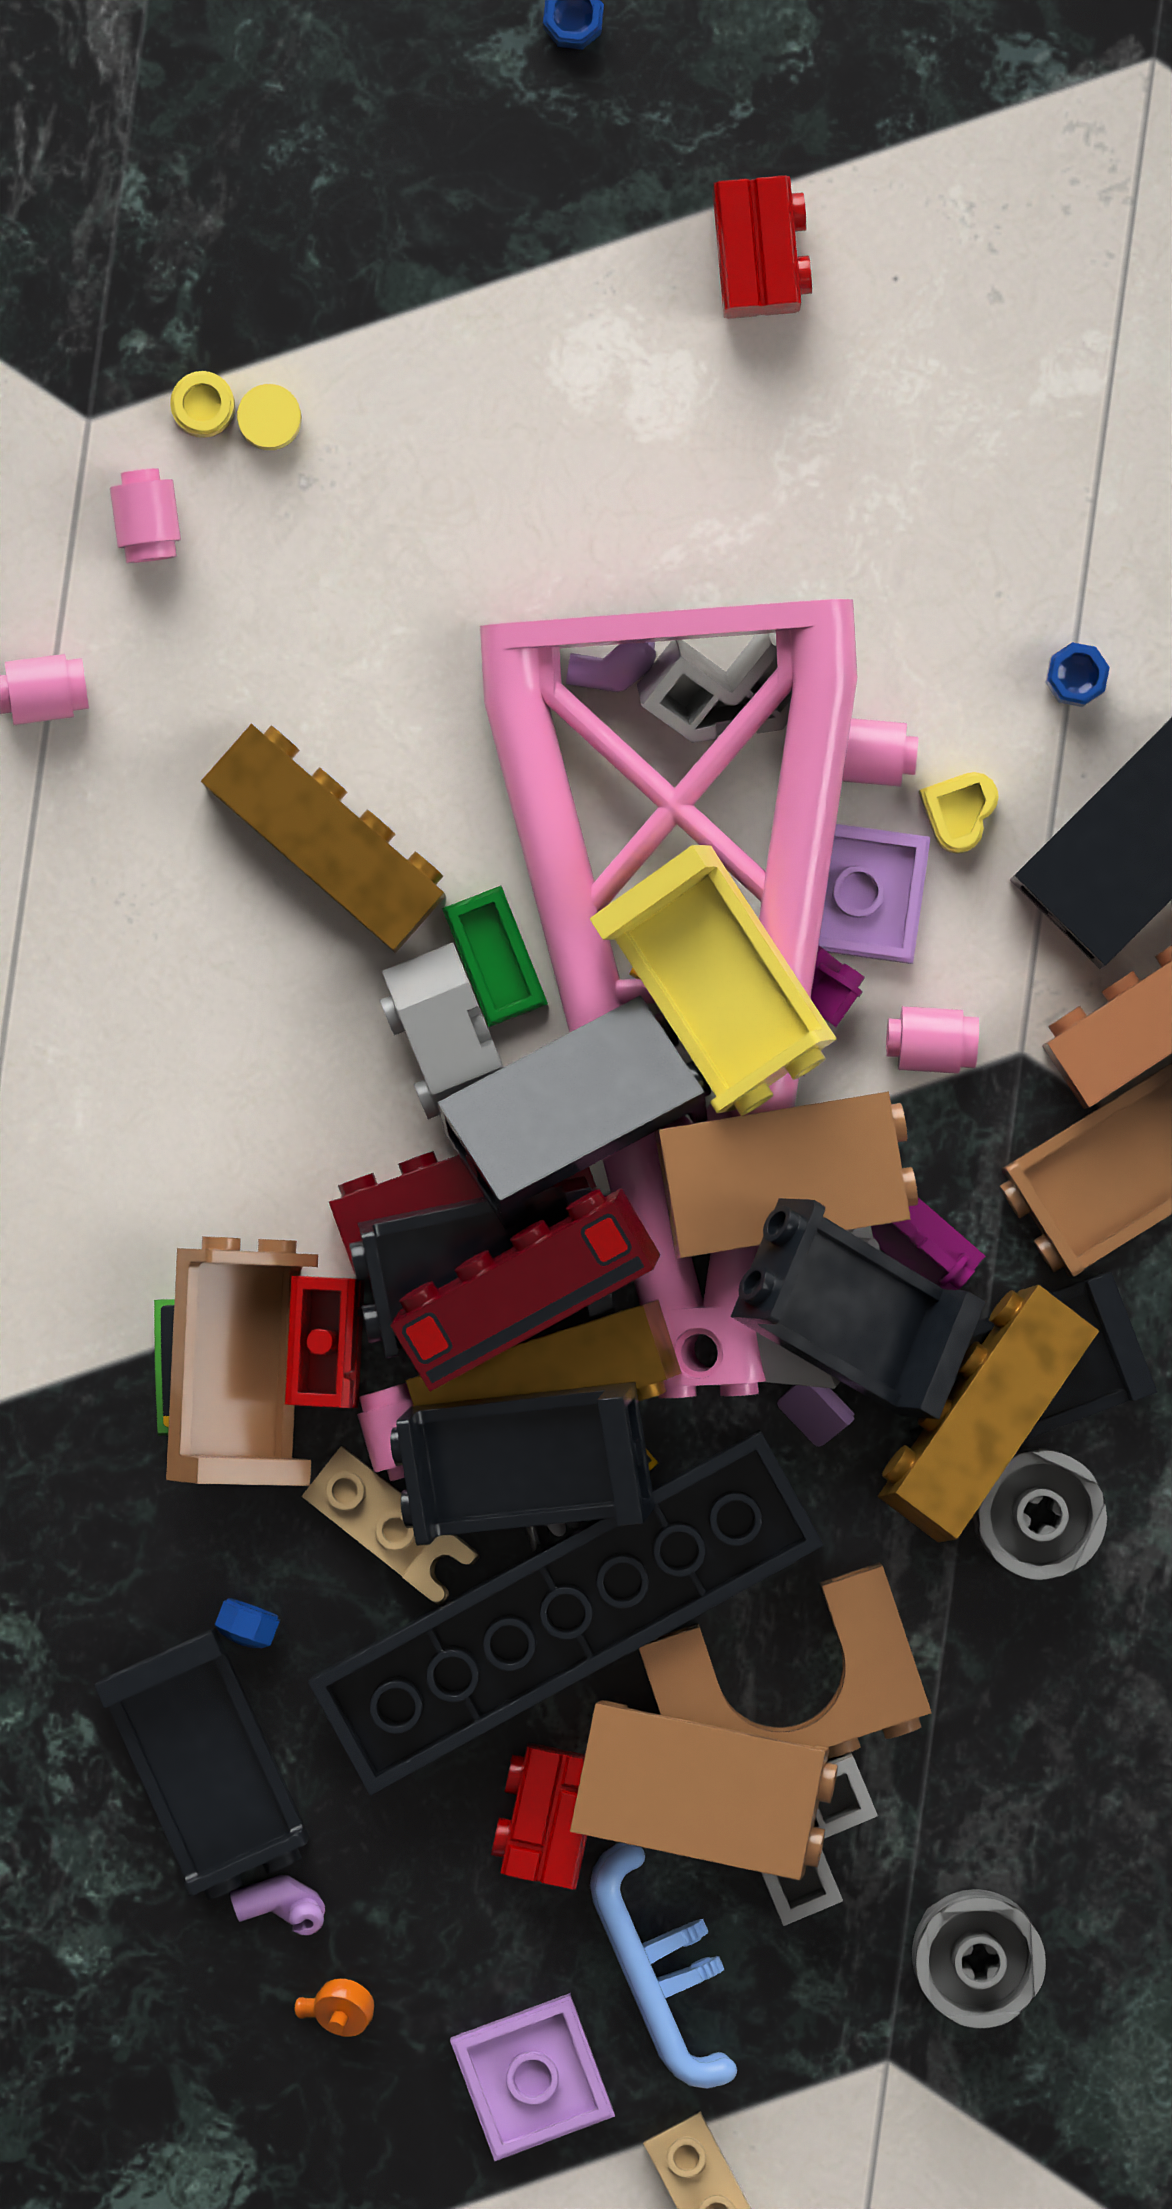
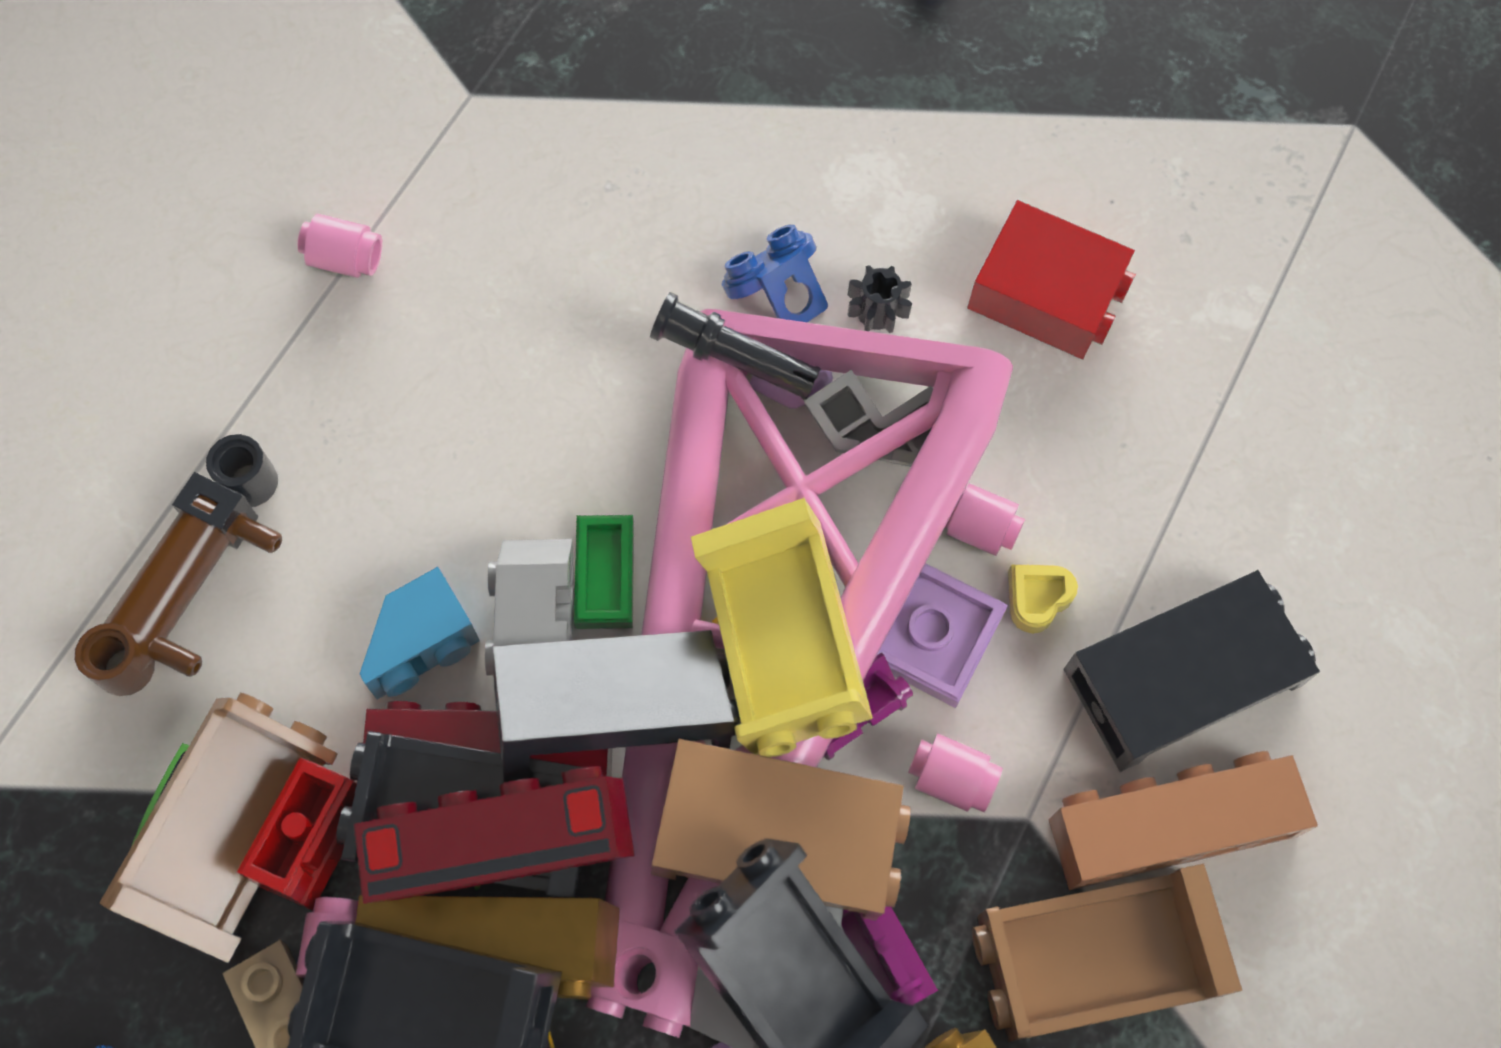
camera: 20 degrees right, 20 degrees down
bright pink brick [110,468,181,563] -> none
light yellow tile [170,371,235,438] -> none
pearl gold brick [201,724,446,954] -> none
light yellow tile [237,384,302,450] -> none
red brick [713,175,812,319] -> none
blue tile [1045,642,1110,707] -> none
none -> reddish brown piece [75,434,283,696]
none -> dark azure slope [359,567,480,700]
none -> black pin [650,292,821,400]
none -> blue bracket [721,224,828,322]
none -> black gear [847,265,912,333]
none -> red brick [967,200,1136,360]

